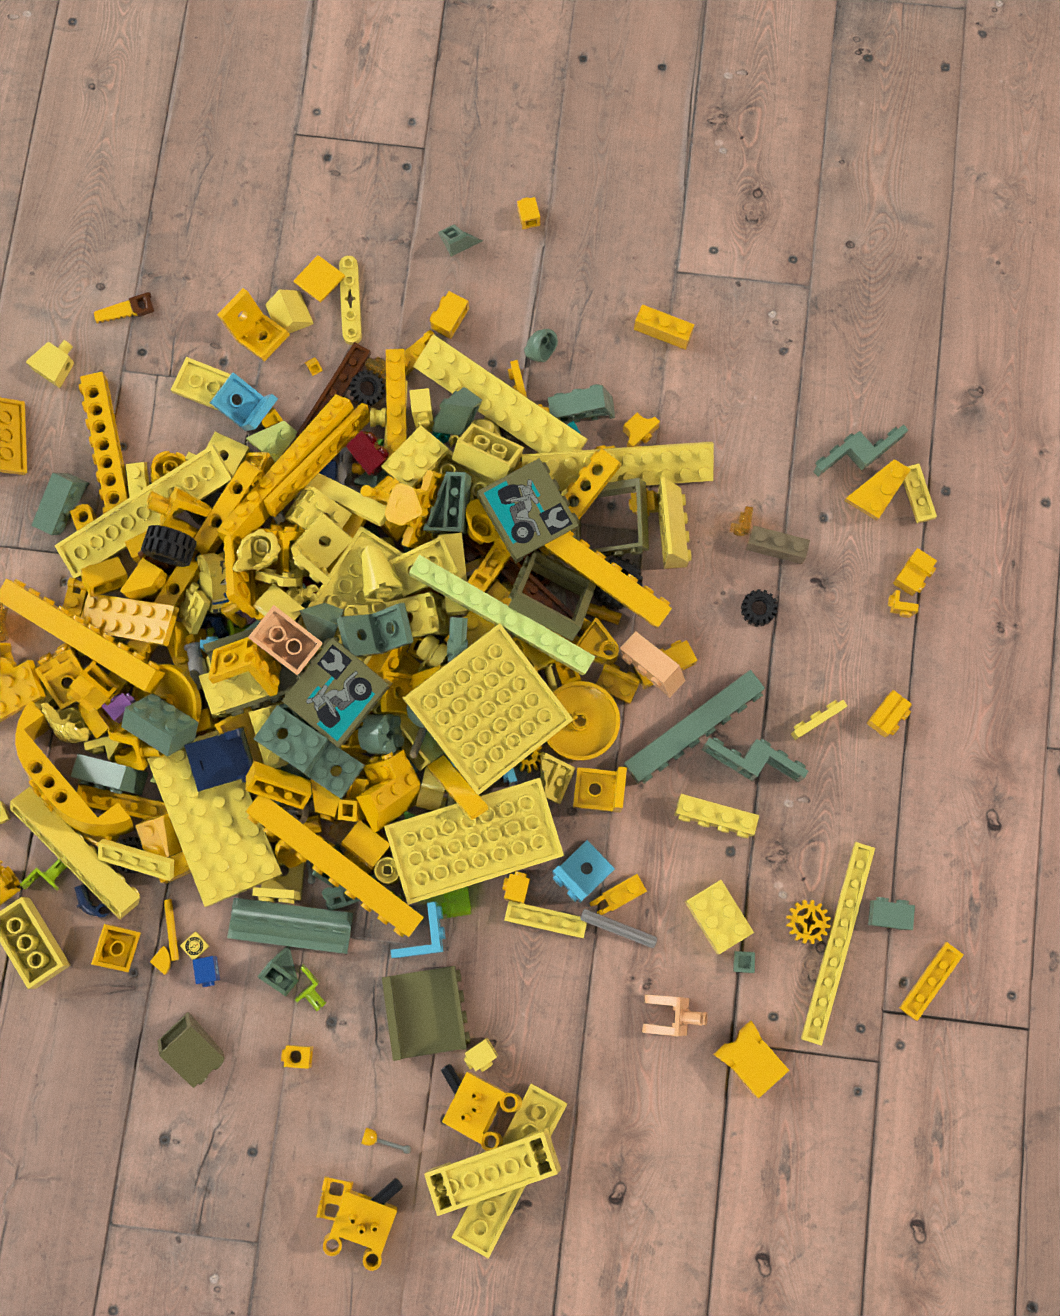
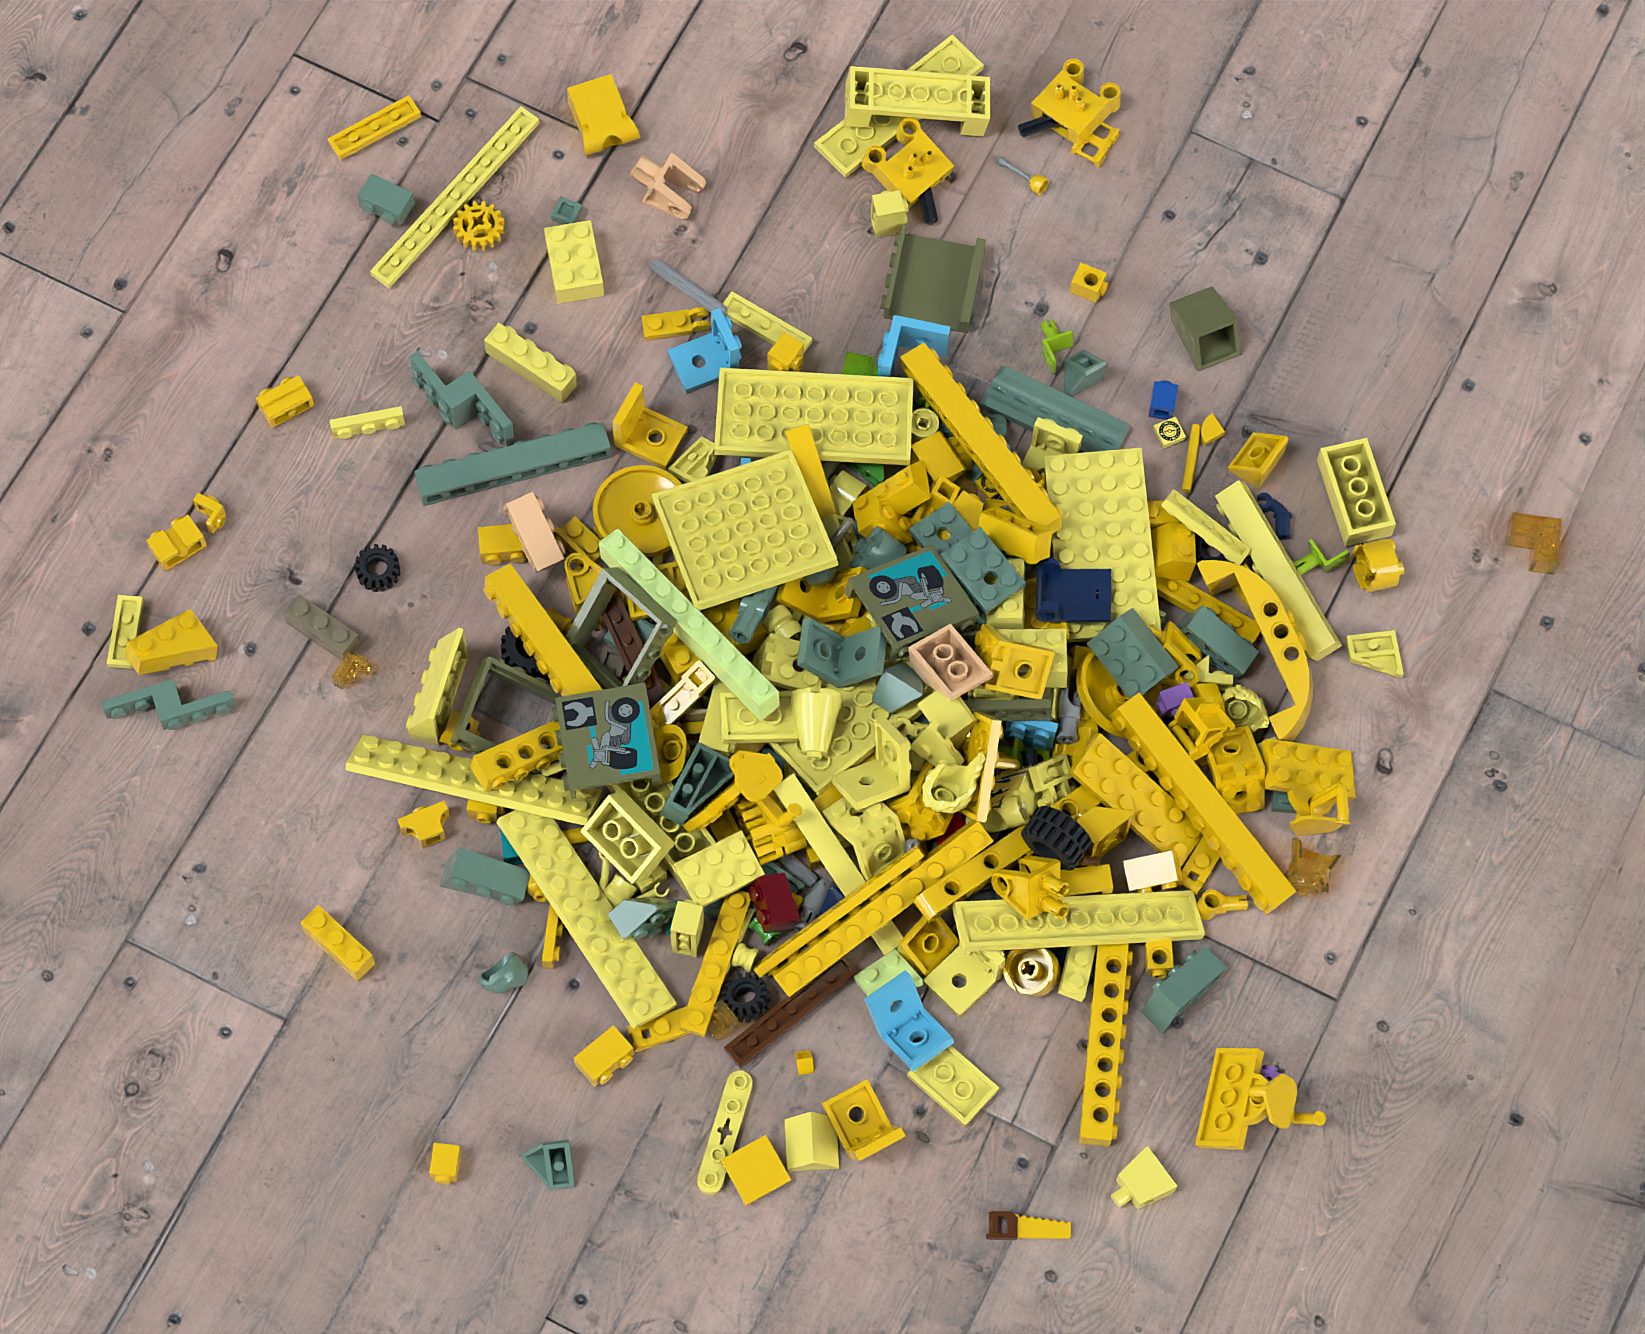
camera: 165 degrees left, 10 degrees down
none -> yellow pin [1197,889,1248,920]

